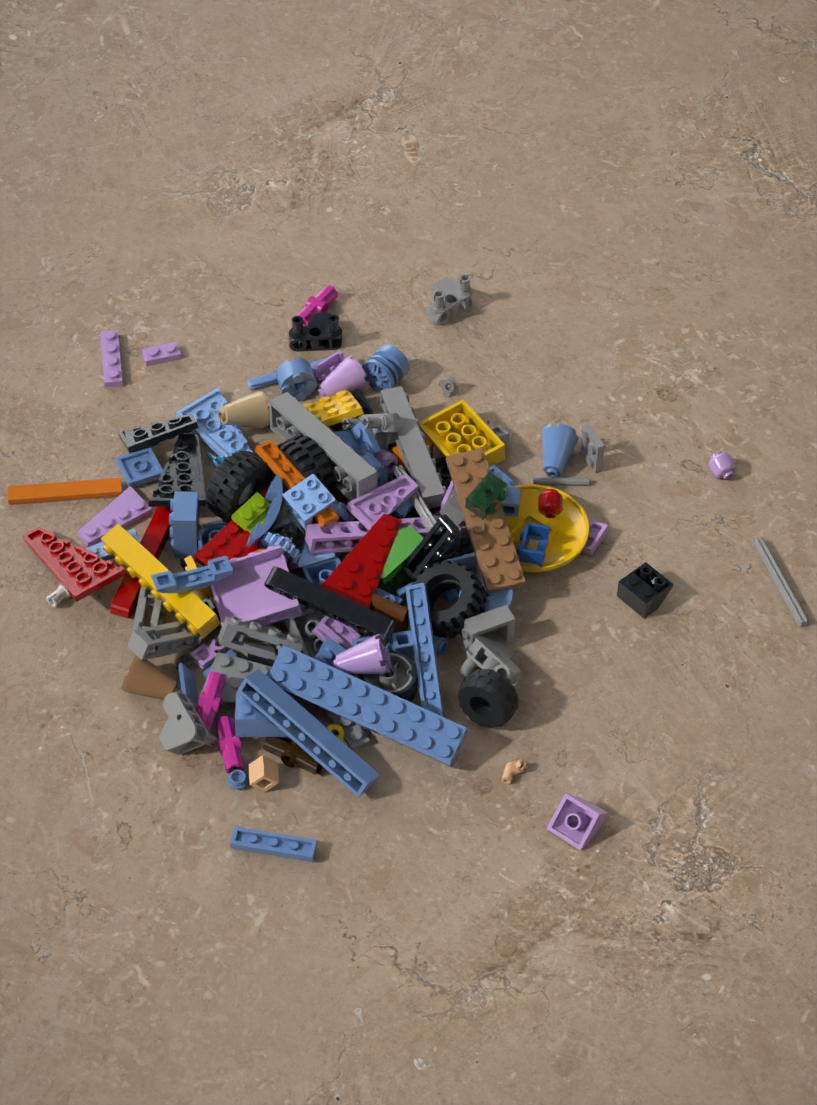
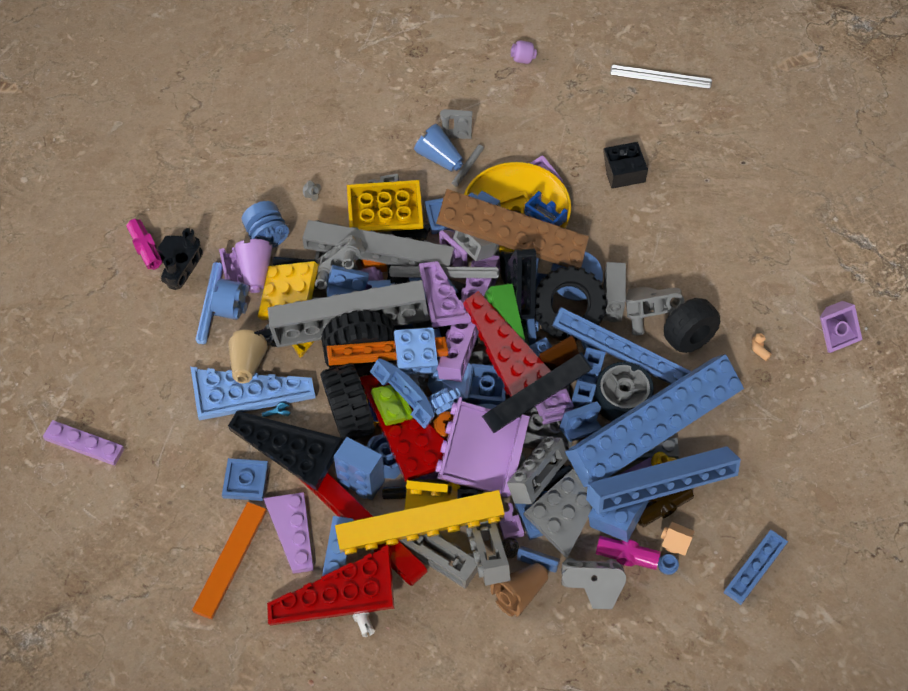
camera: 60 degrees left, 10 degrees up
black wing [118,414,199,454] -> none
lavender plate [142,342,181,366] -> none
medium blue slope [151,556,233,593] -> none
dark pink piece [195,671,226,733] -> none
lavender cone [333,634,391,674] -> none
light grey piece [425,274,473,325] -> none
clear green brick [465,472,508,520] -> none
red head [538,489,563,518] -> none

